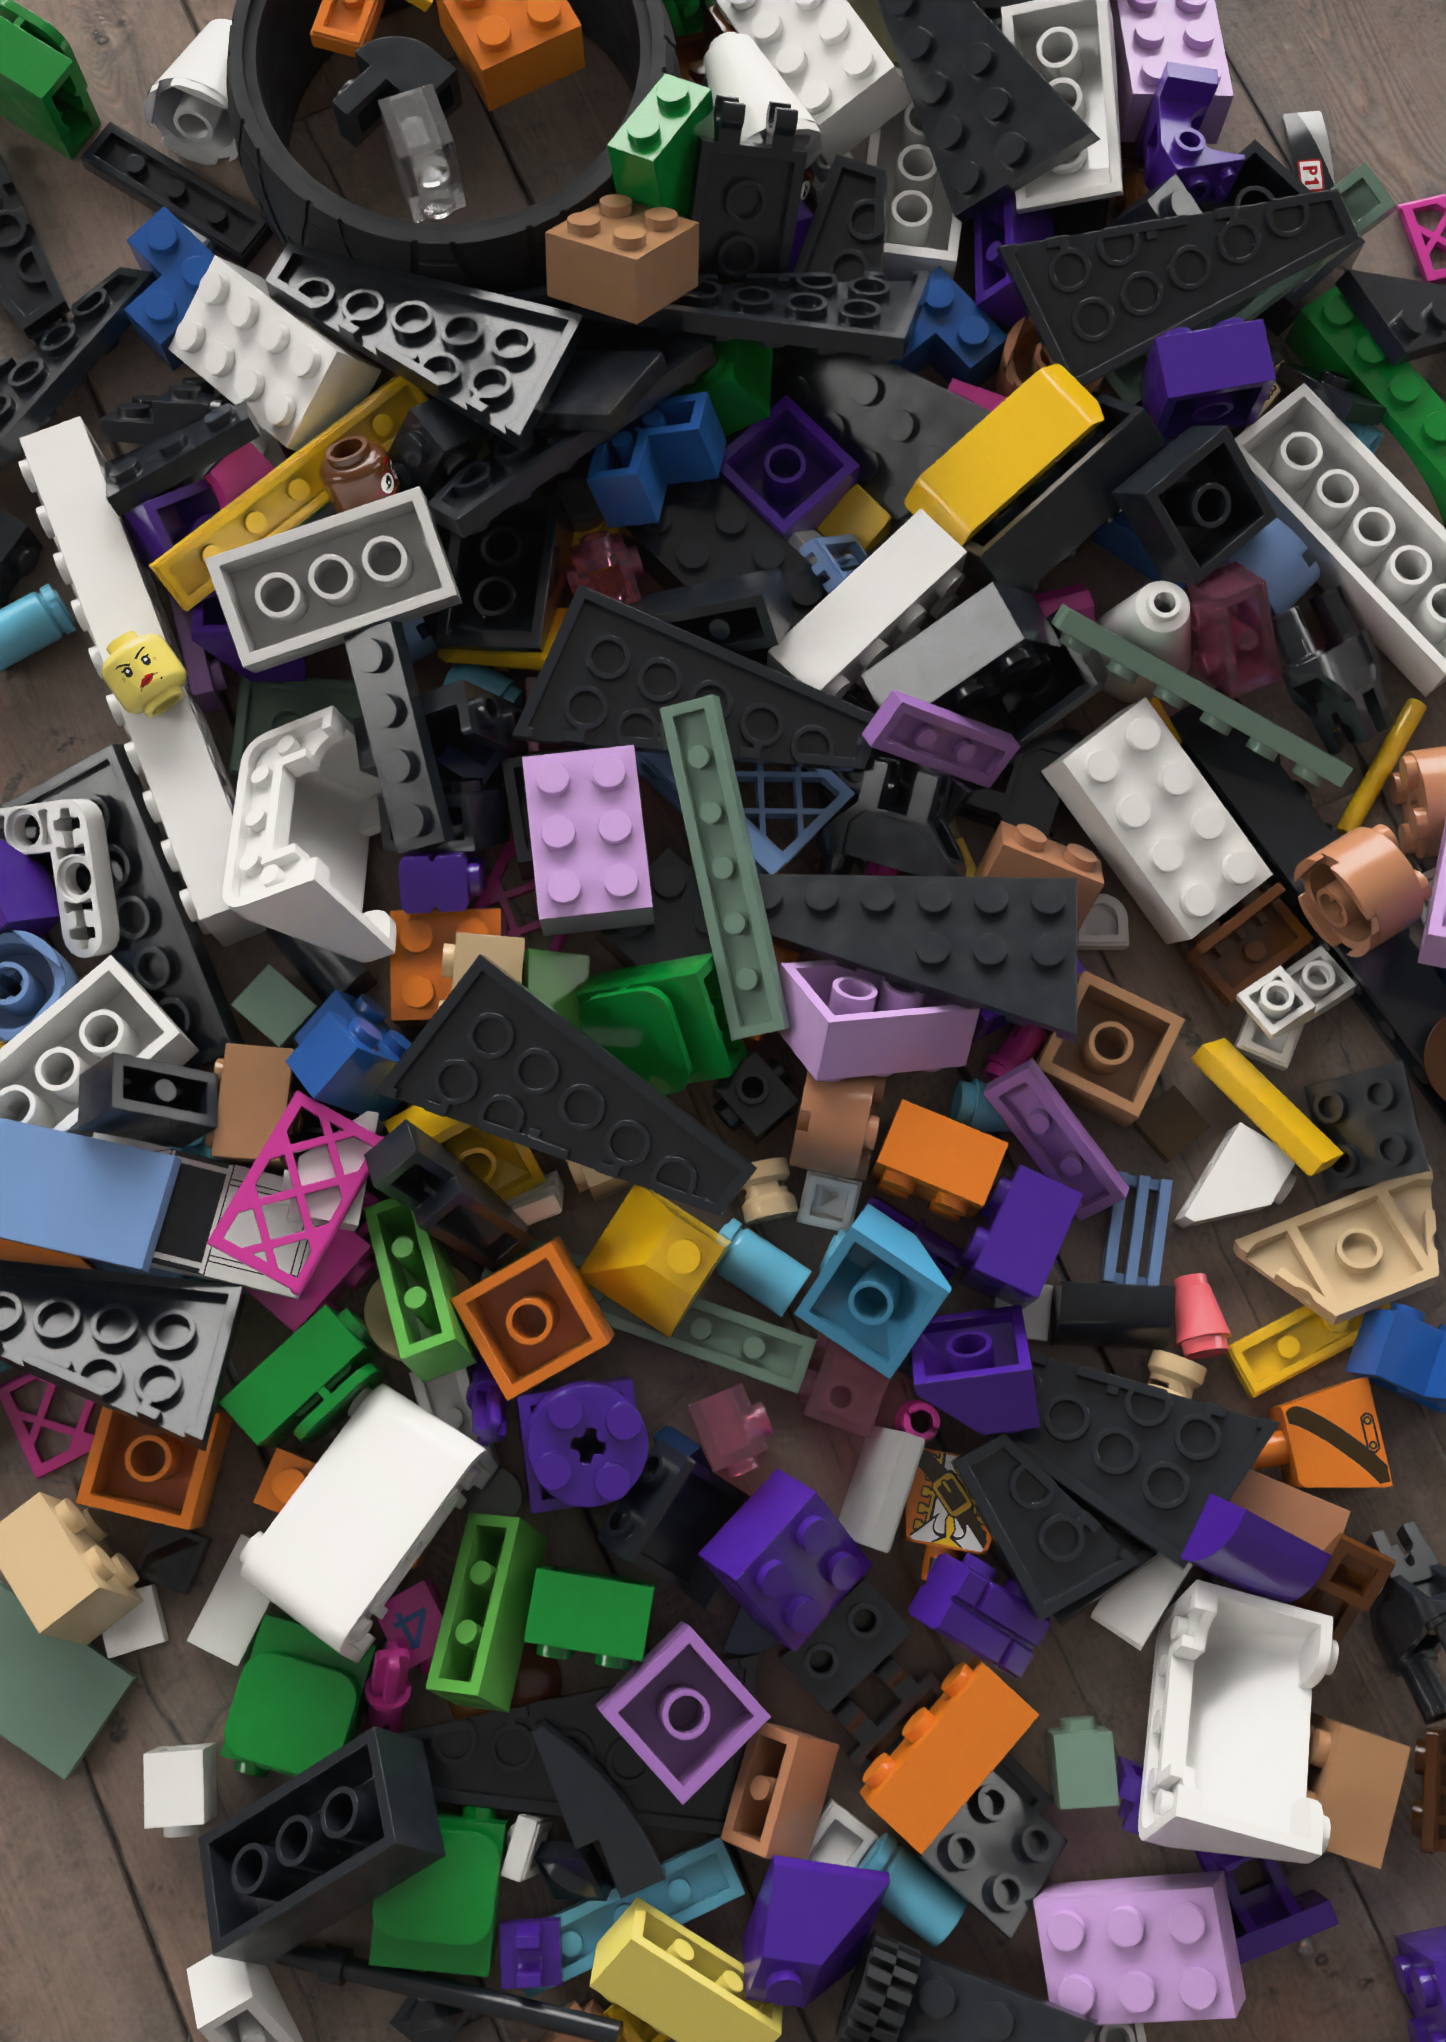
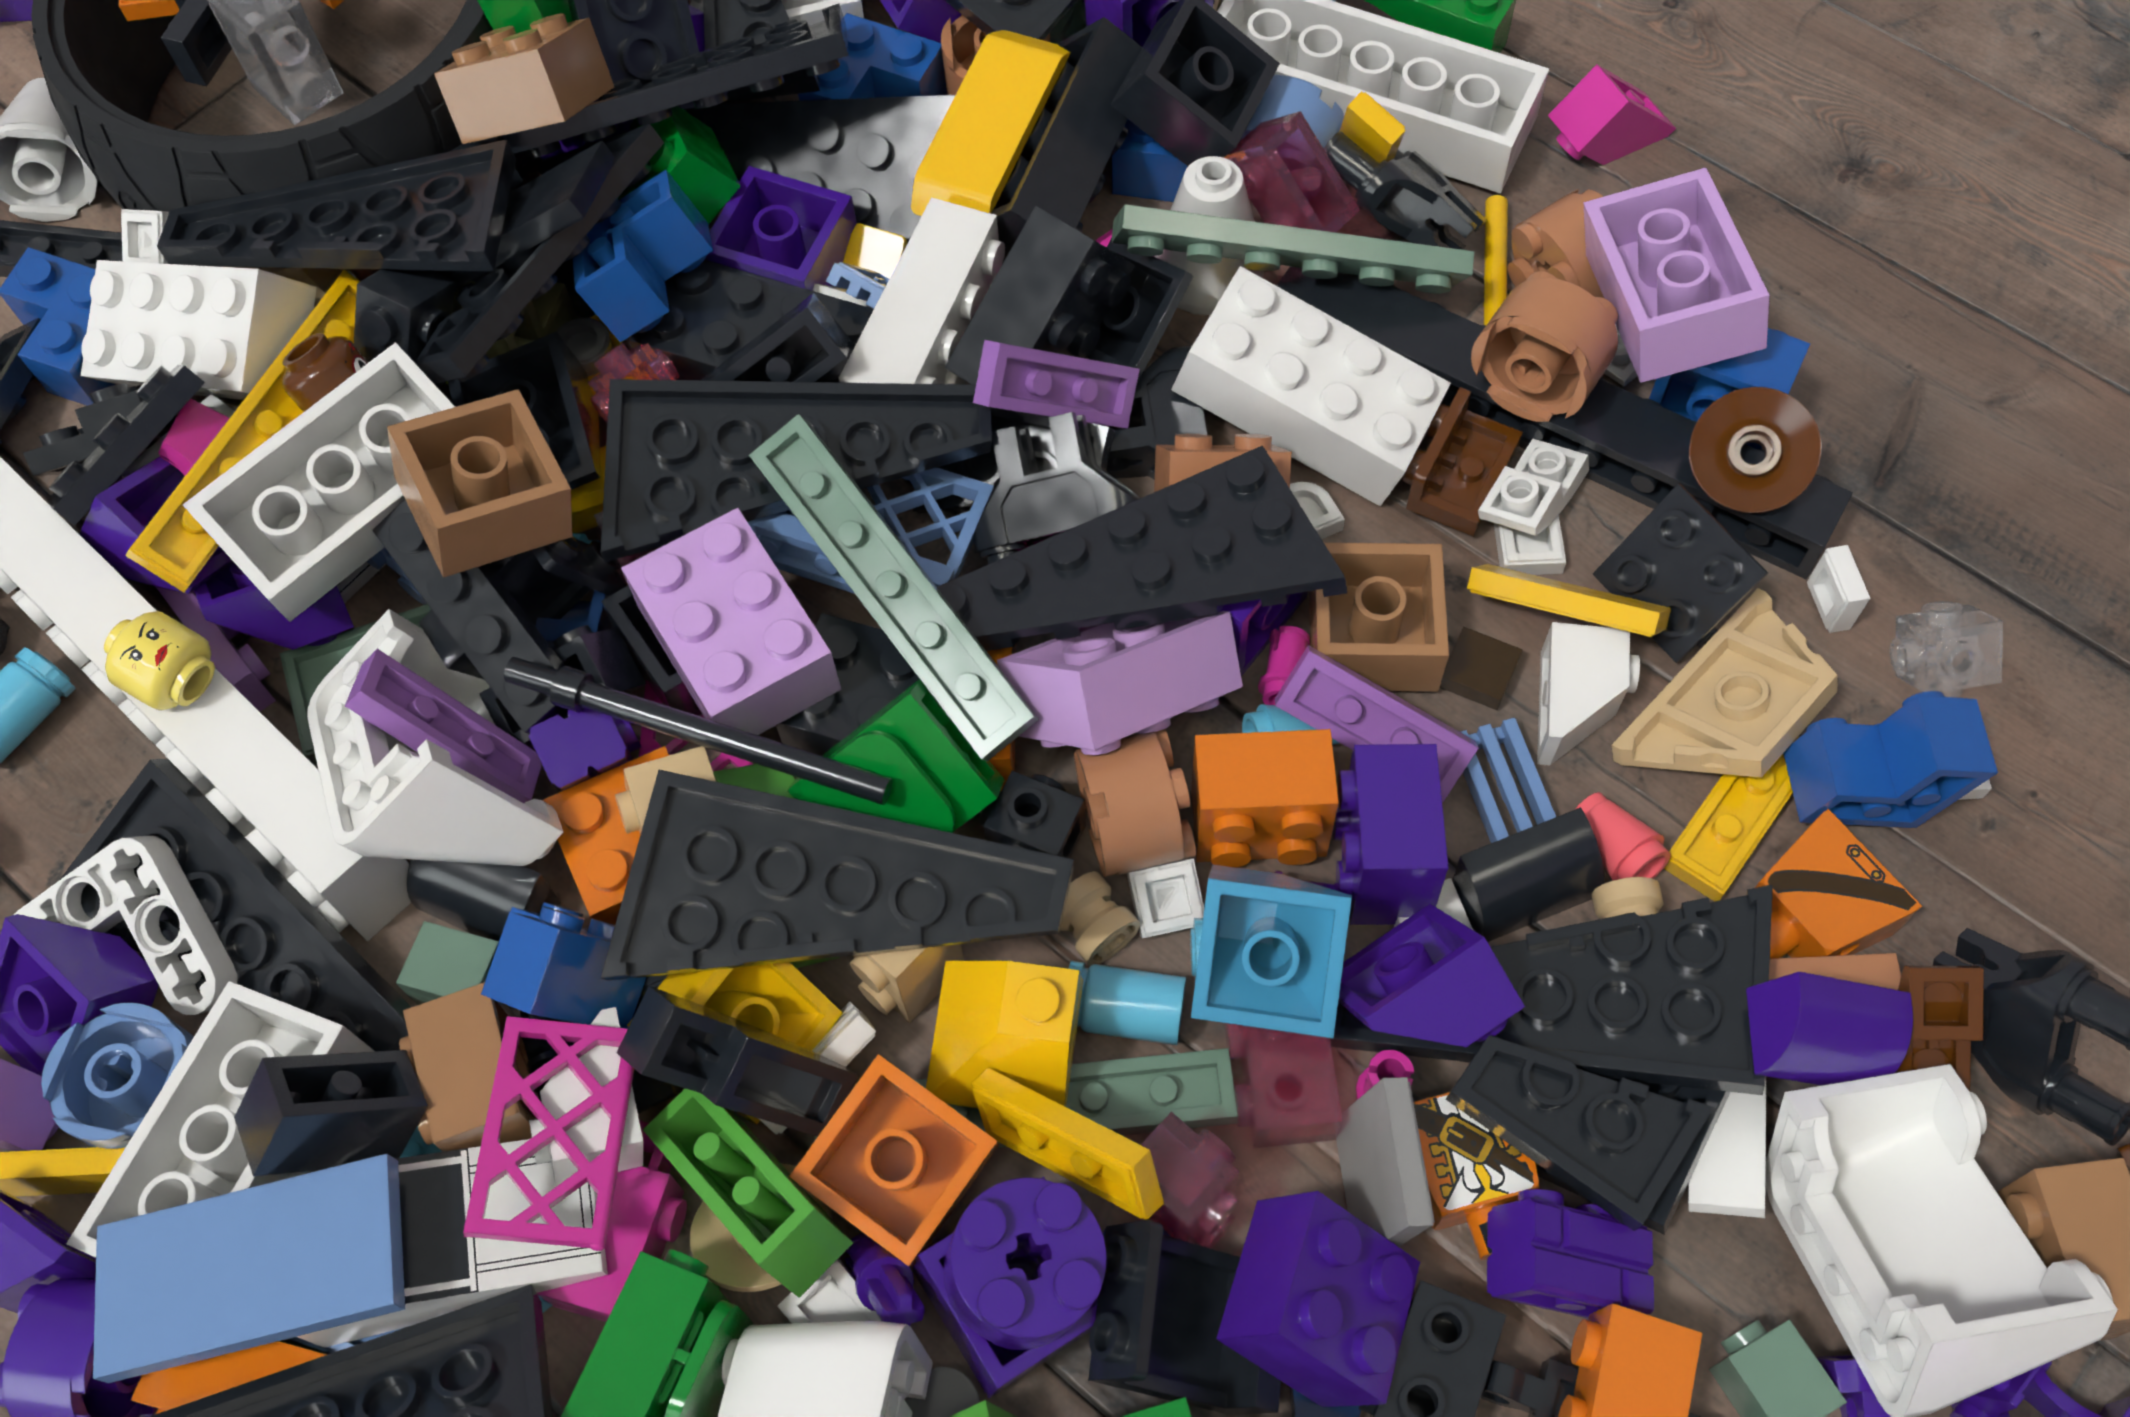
camera: 20 degrees left, 15 degrees down
none -> white tile [121,209,169,264]
none -> medium lavender plate [345,648,542,803]
none -> medium nougat brick [387,389,572,578]
none -> black bar [504,656,893,805]
none -> yellow tile [971,1068,1164,1220]
none -> yellow tile [1339,91,1406,163]

